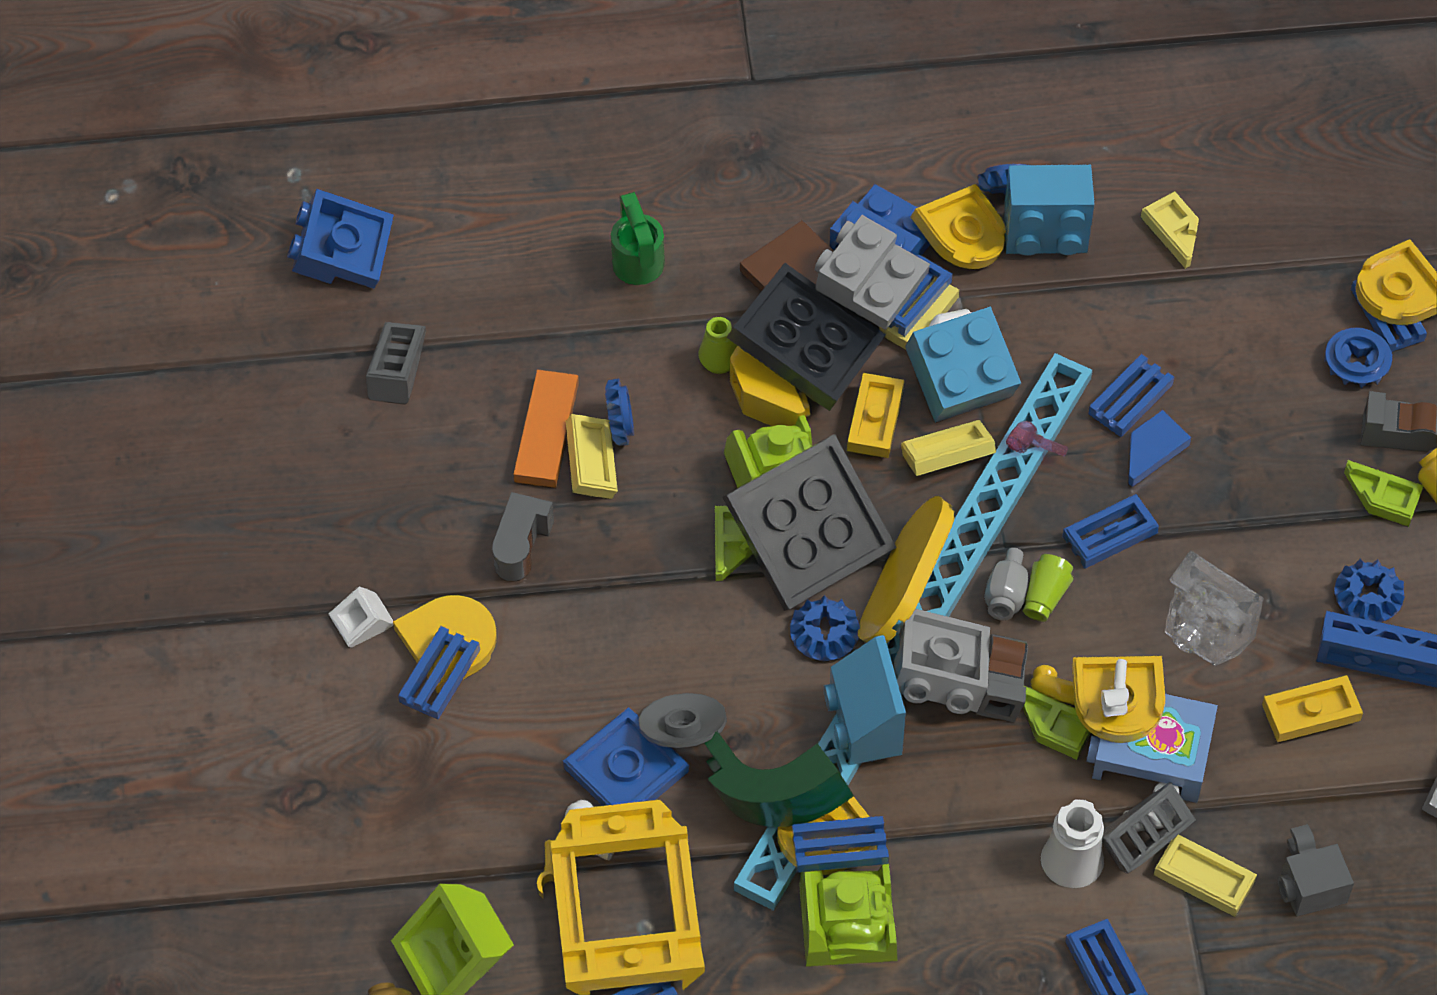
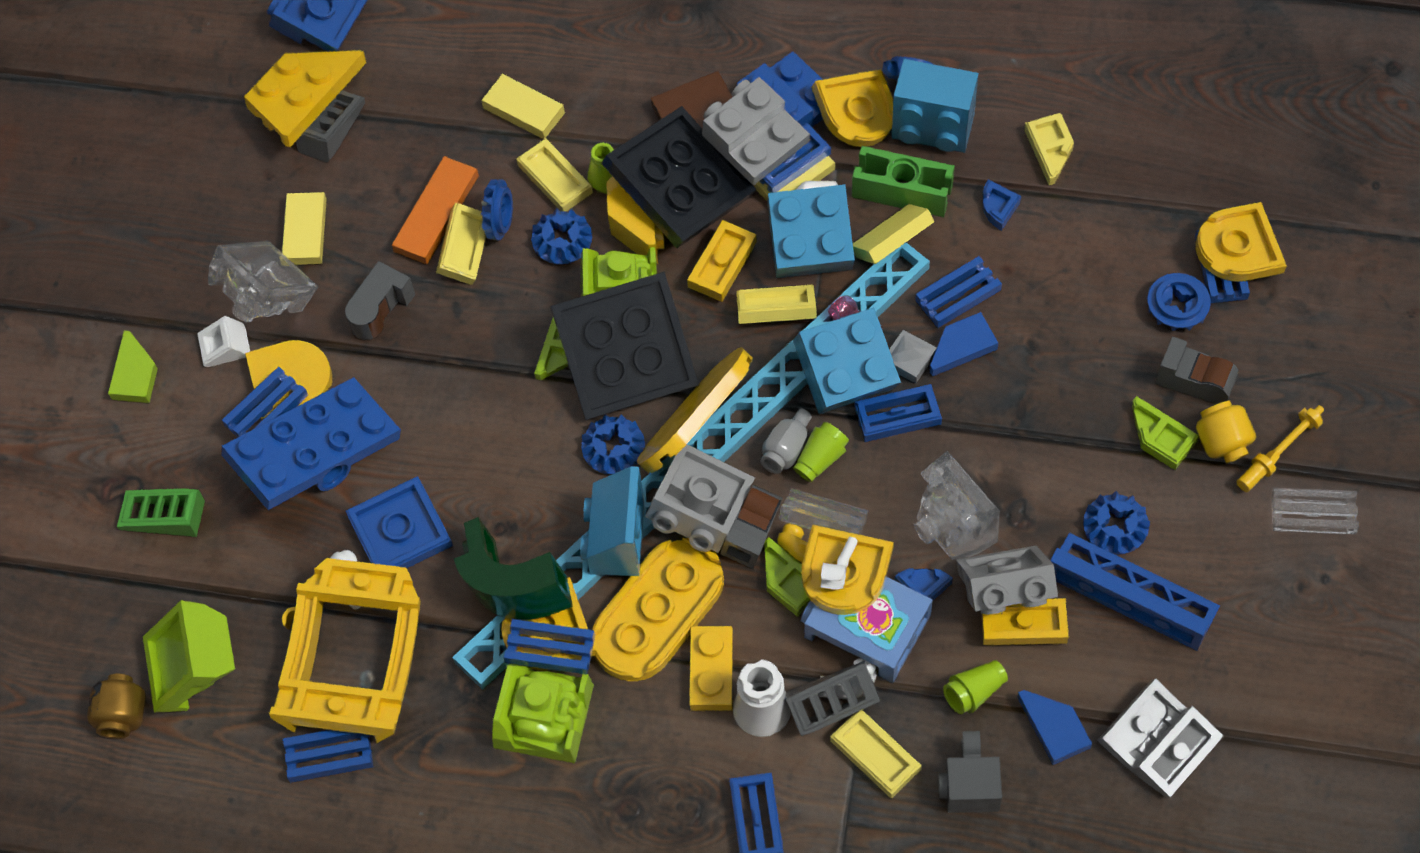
camera: 20 degrees right, 5 degrees up
green piece [611,192,665,285] -> none
dark grey dish [638,693,727,748] -> none
none -> lime tile [108,331,158,403]
none -> bright green slope [117,489,205,537]
none -> clear brick [208,241,318,322]
none -> blue plate [221,377,401,510]
none -> yellow wing [244,50,366,147]
none -> light yellow tile [282,192,327,265]
none -> light yellow tile [482,74,565,139]
none -> light yellow tile [516,138,593,212]
none -> blue gear [531,208,592,264]
none -> yellow tile [593,538,724,681]
none -> yellow plate [690,626,733,711]
none -> clear tile [779,488,869,535]
none -> dark azure brick [793,307,901,414]
none -> bright green piece [852,146,955,217]
none -> light yellow tile [853,204,934,264]
none -> light grey tile [889,330,937,383]
none -> blue tile [894,568,953,600]
none -> lime cone [943,660,1008,714]
none -> light grey plate [956,545,1058,614]
none -> blue tile [982,179,1021,231]
none -> blue tile [1017,690,1092,765]

